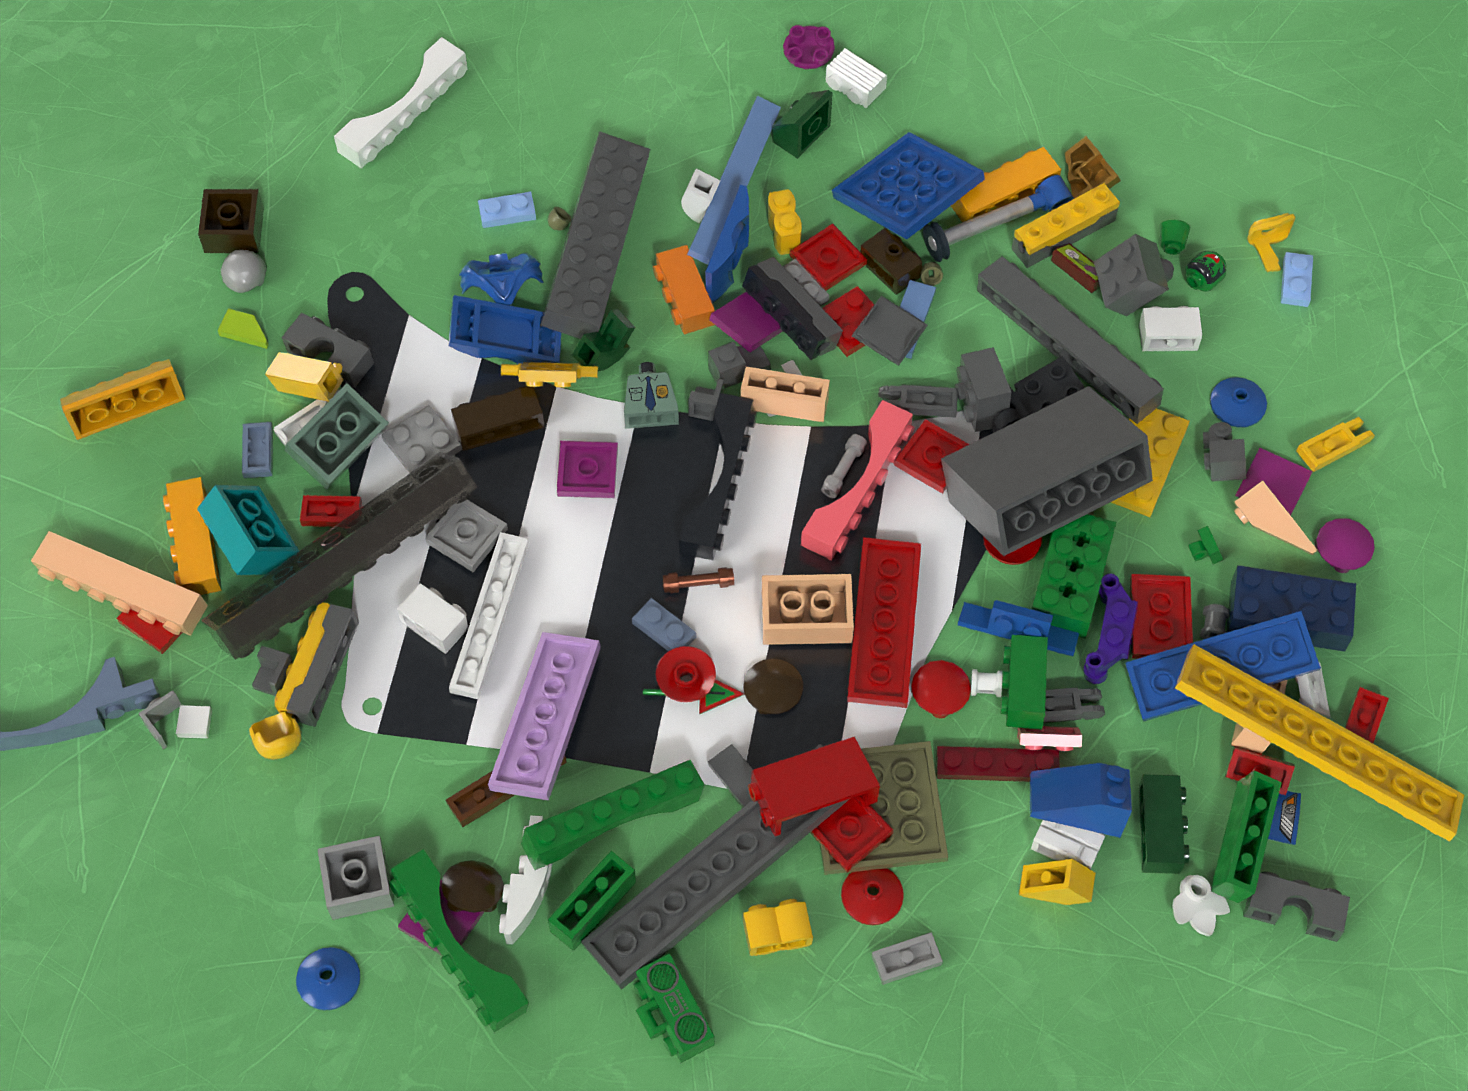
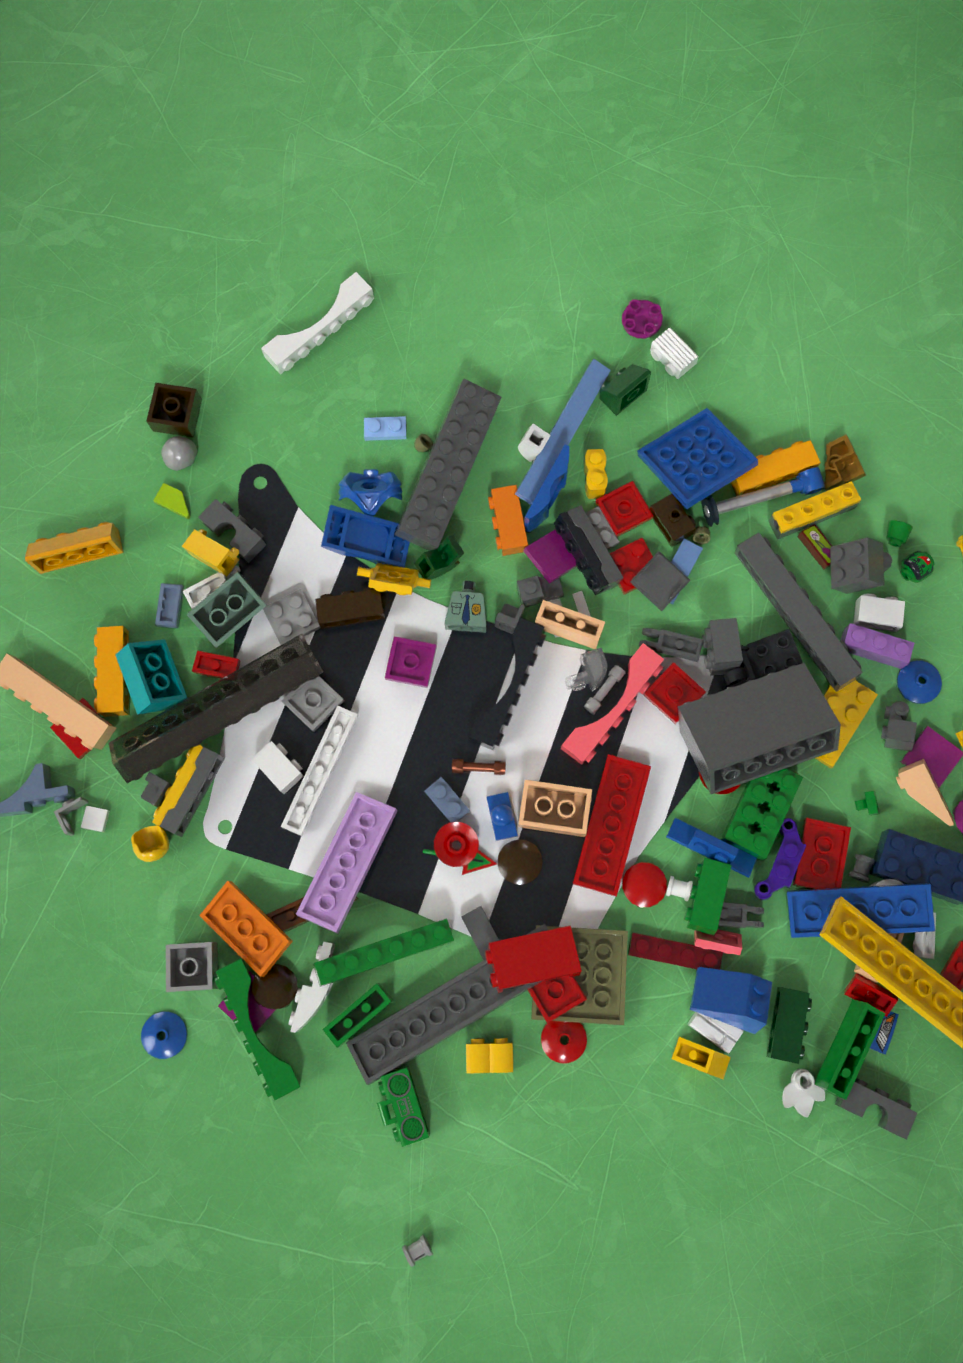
camera: 15 degrees right, 15 degrees up
light grey plate [871,932,943,985] -> none
none -> orange plate [199,881,293,977]
none -> blue tile [486,792,518,841]
none -> clear brick [565,647,607,691]
none -> medium lavender brick [840,623,915,669]

